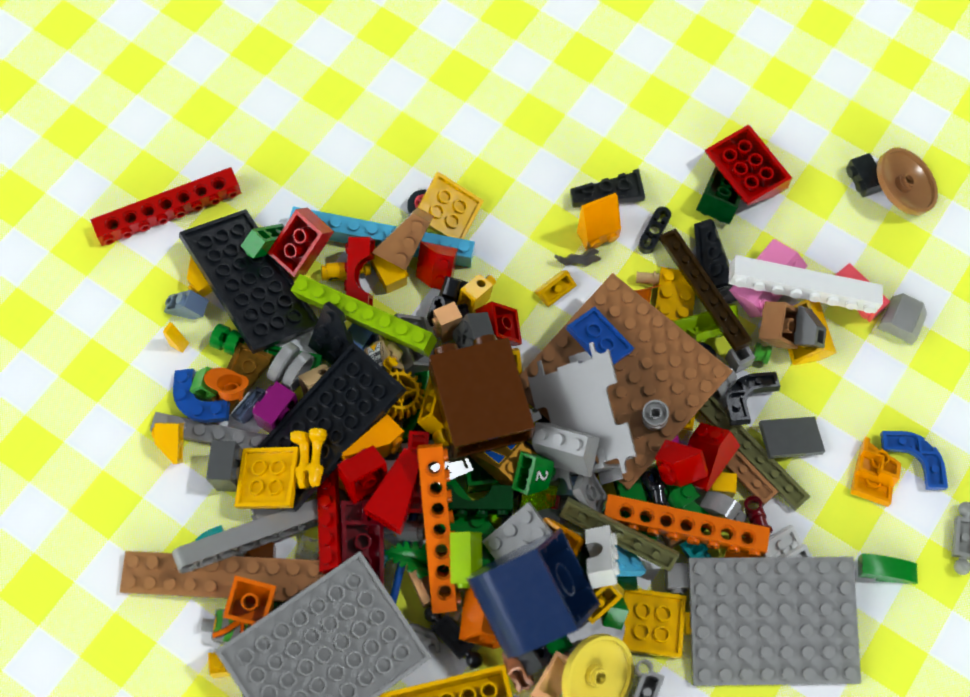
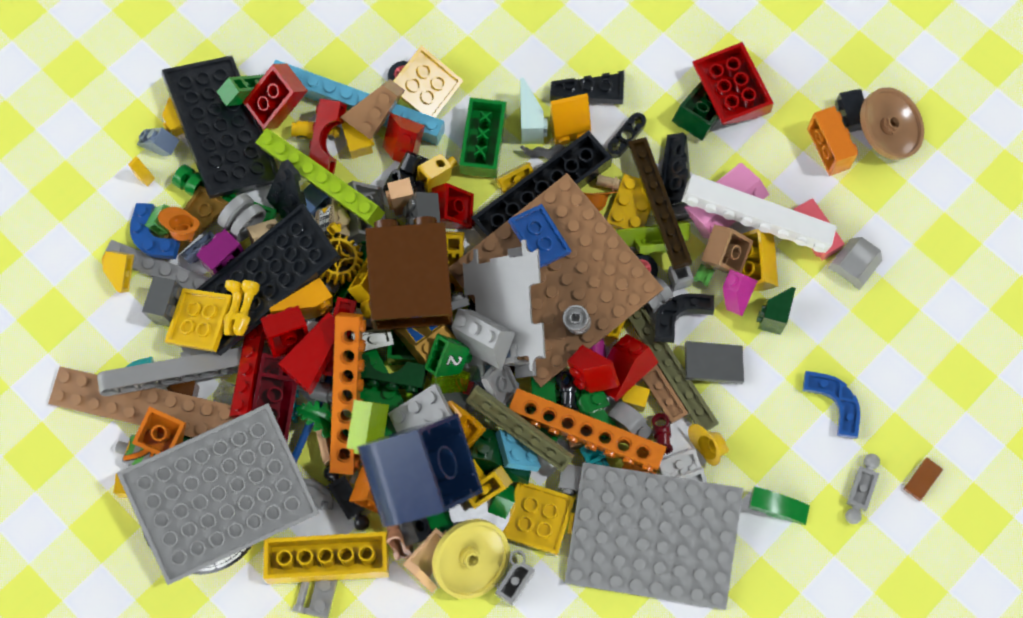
camera: 15 degrees right, 5 degrees up
red brick [90,167,241,246] -> none
white arch [585,525,620,589] -> none
dark grey slope [794,306,827,348] -> none
light orange slope [850,436,901,507] -> none
none -> green brick [459,97,507,178]
none -> black brick [471,131,613,239]
none -> light aqua slope [520,78,548,144]
none -> yellow piece [688,424,729,466]
none -> dark pink slope [723,269,757,316]
none -> dark green slope [756,287,796,335]
none -> orange brick [807,106,858,176]

